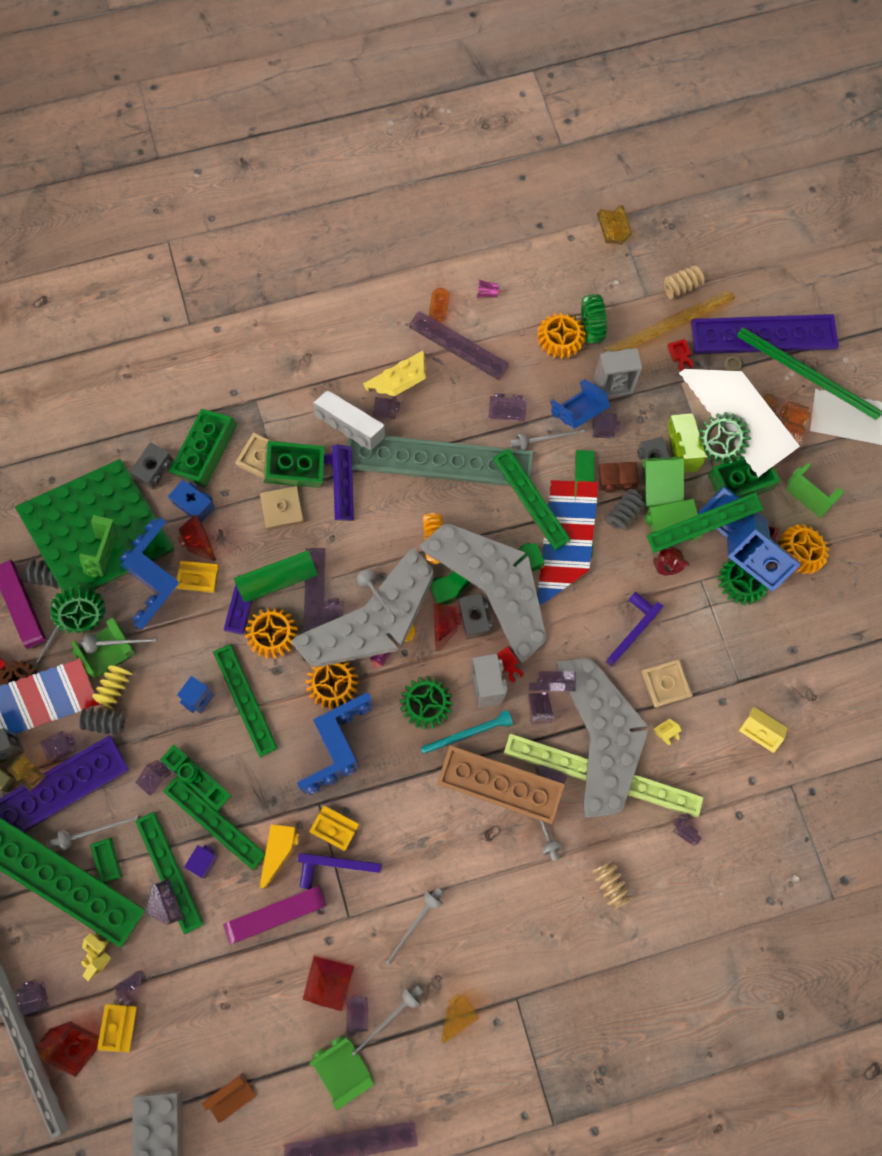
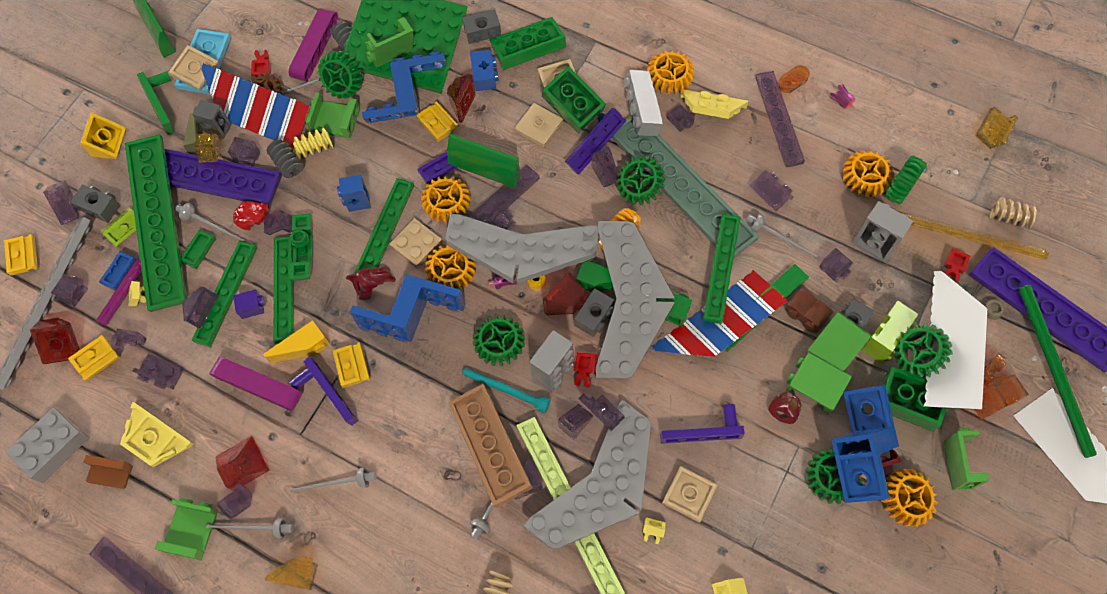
camera: 50 degrees right, 5 degrees down
light grey sword [79,634,157,653] -> none
light yellow tile [81,950,111,981] -> none
light grey sword [357,570,395,618] -> none
blue panel [550,379,610,429] -> none
dark grey piece [605,489,645,530] -> none
green tile [646,492,764,553] -> none
none -> magenta axle [96,258,142,326]
none -> blue plate [99,251,136,290]
none -> lime panel [100,207,136,247]
none -> light yellow wing [120,402,193,467]
none -> clear purple bracket [132,354,184,390]
none -> red hair [233,201,269,231]
none -> dark red hair [346,266,396,300]
none -> tan plate [389,218,442,268]
none -> clear purple slope [592,147,620,188]
none -> green gear [616,155,666,205]
none -> light orange gear [647,49,694,95]

